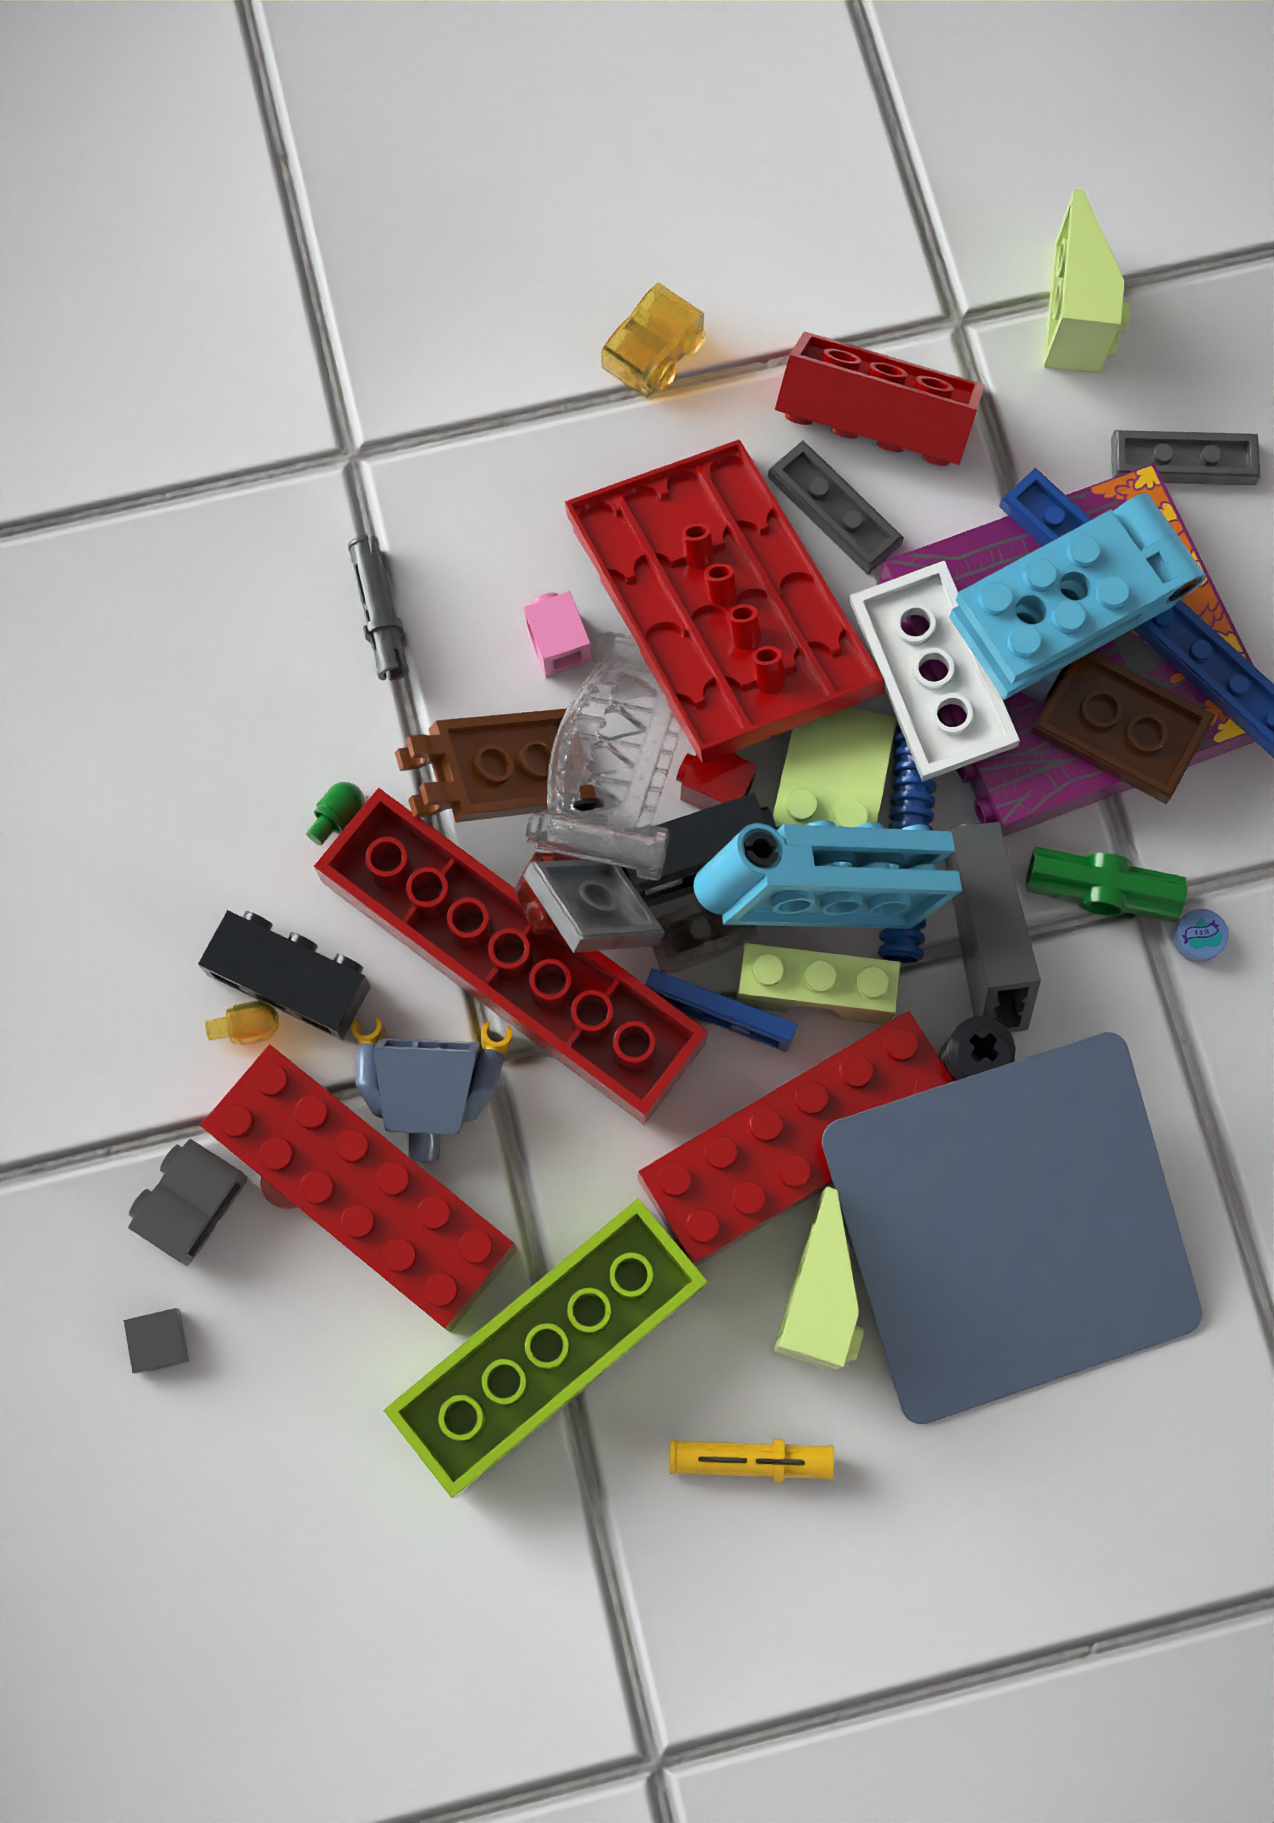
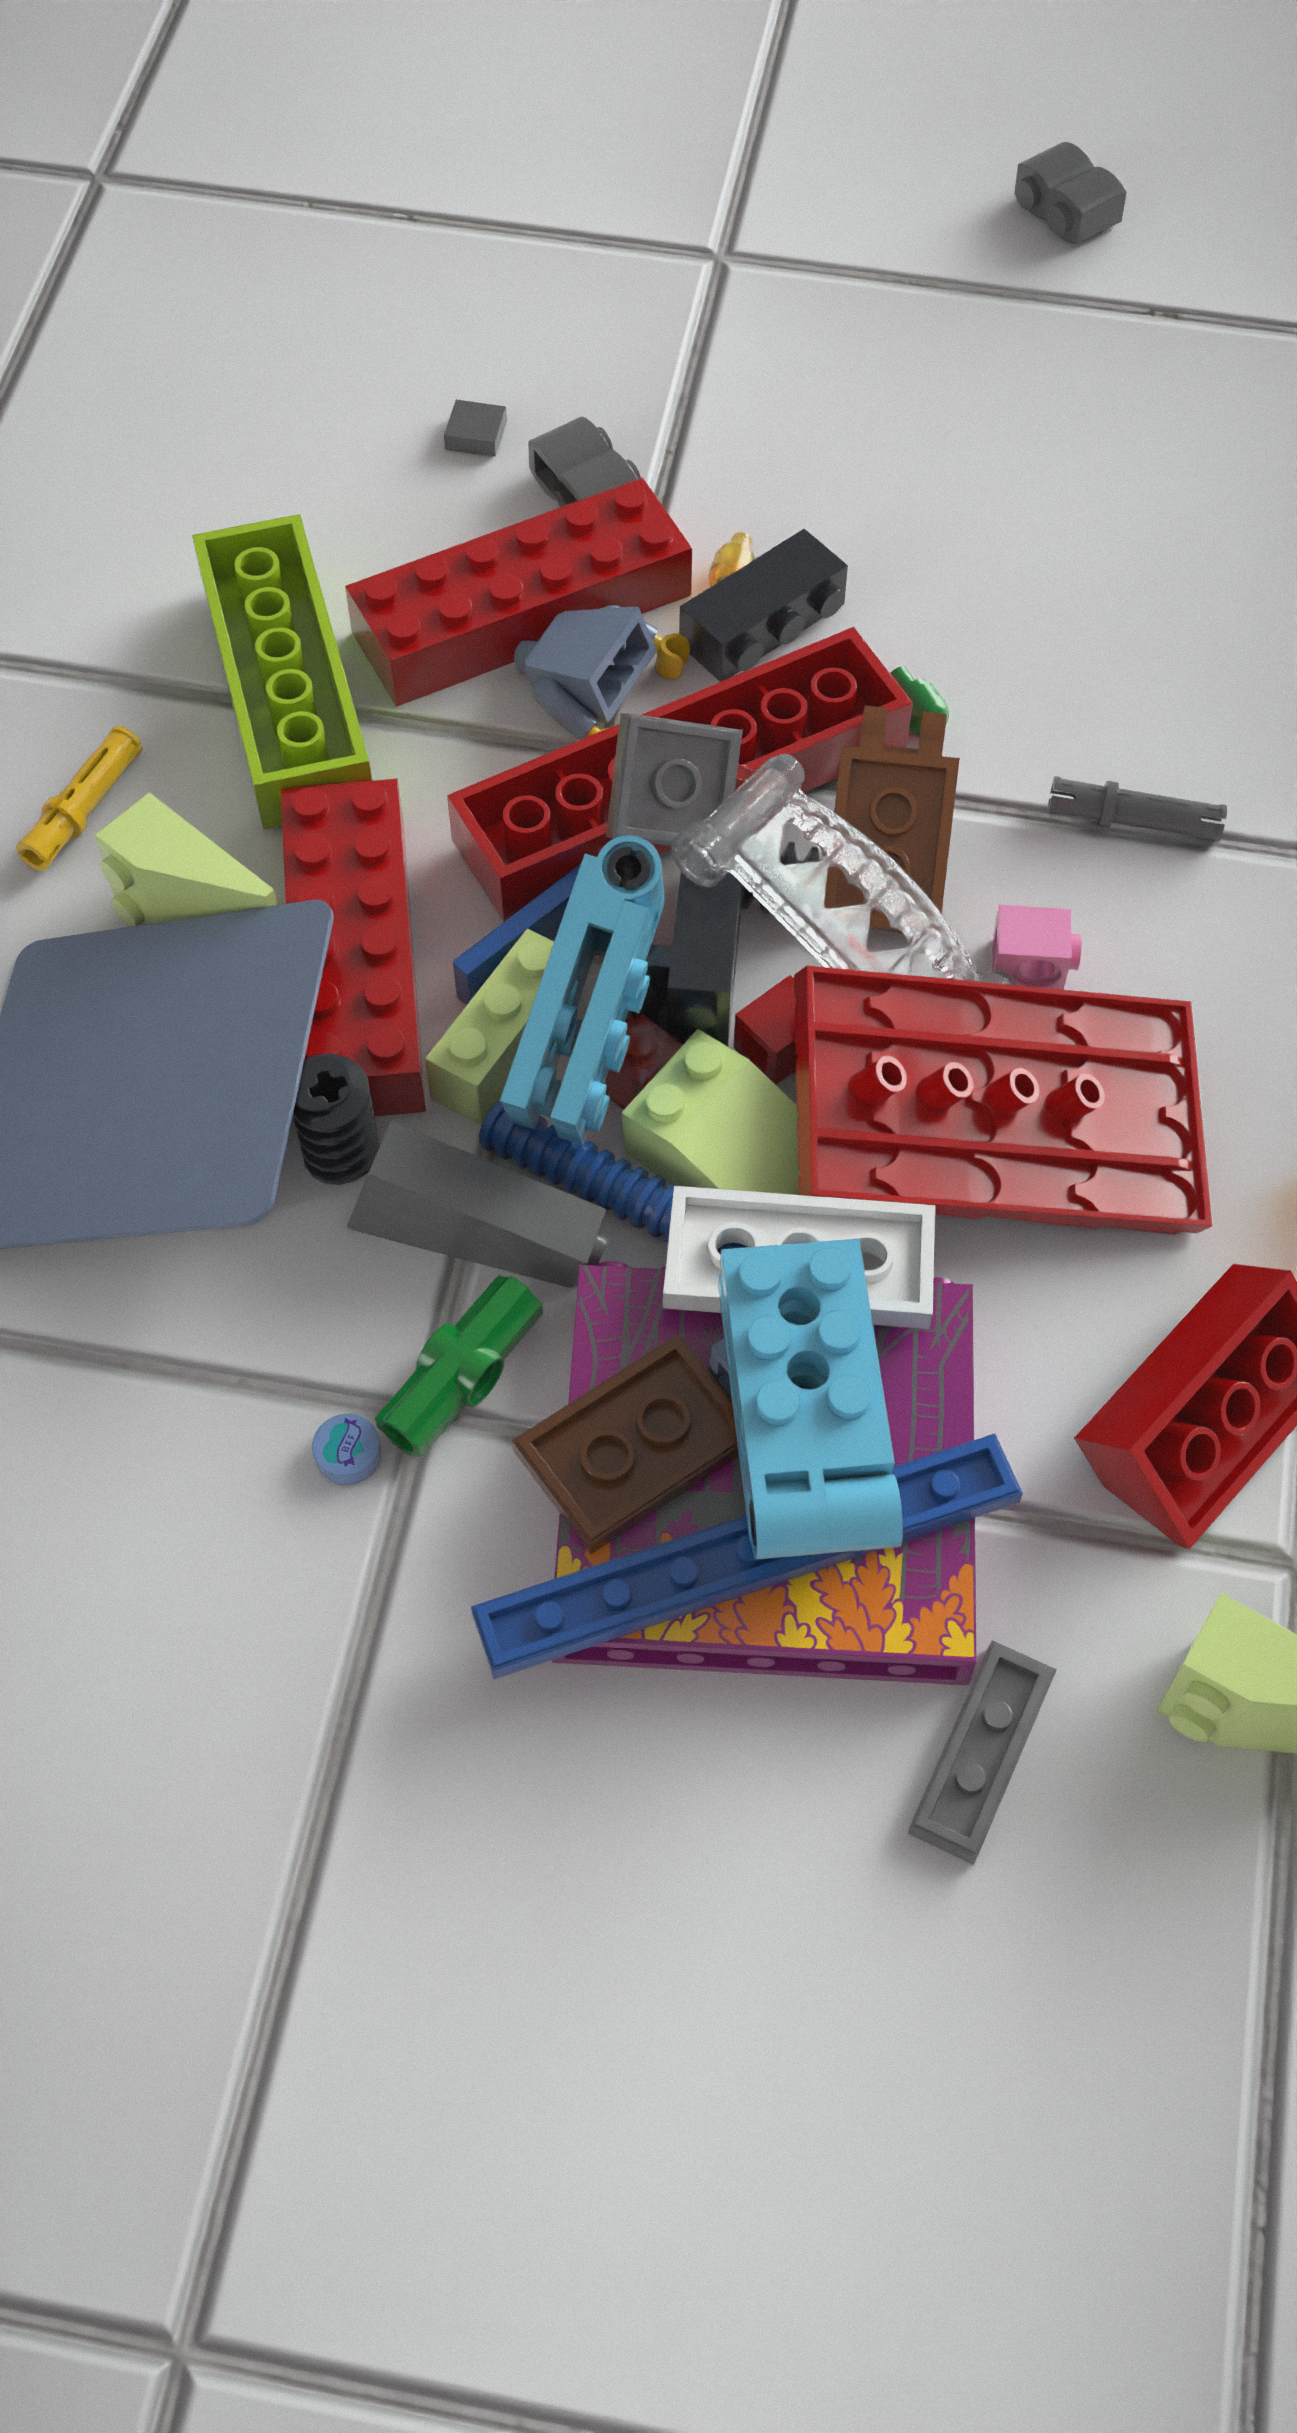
camera: 115 degrees right, 15 degrees down
dark grey tile [768,440,904,575] -> none

